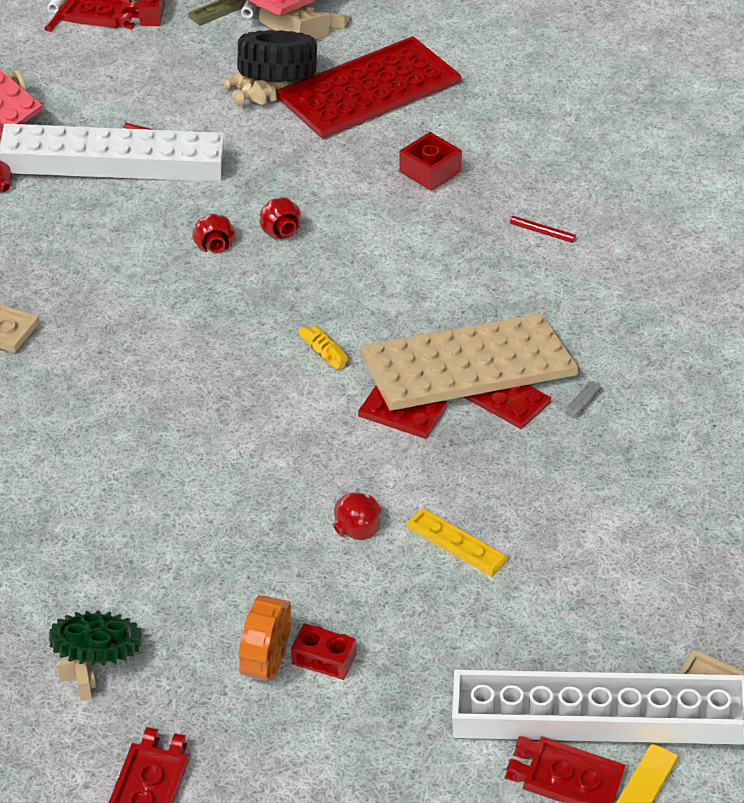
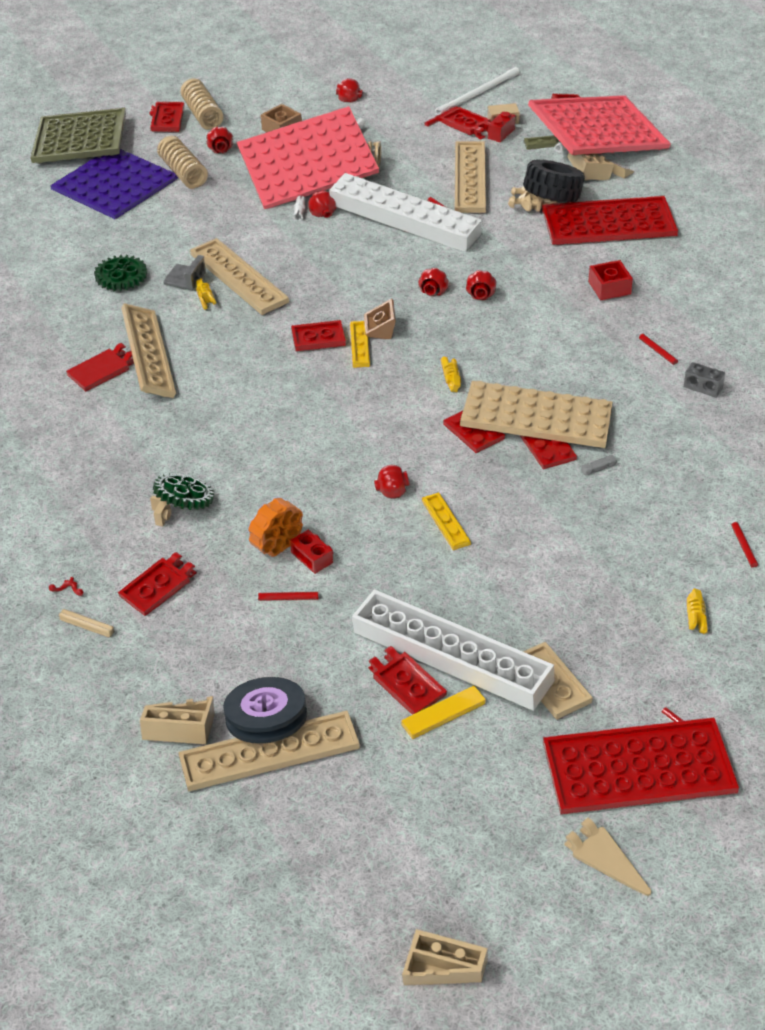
camera: 30 degrees right, 0 degrees up
none -> red bar [258,592,319,601]
none -> red plate [291,320,346,352]
none -> yellow tile [350,321,370,368]
none -> medium nougat slope [364,298,396,339]
none -> tan plate [455,141,486,213]
none -> flat silver brick [683,362,725,398]

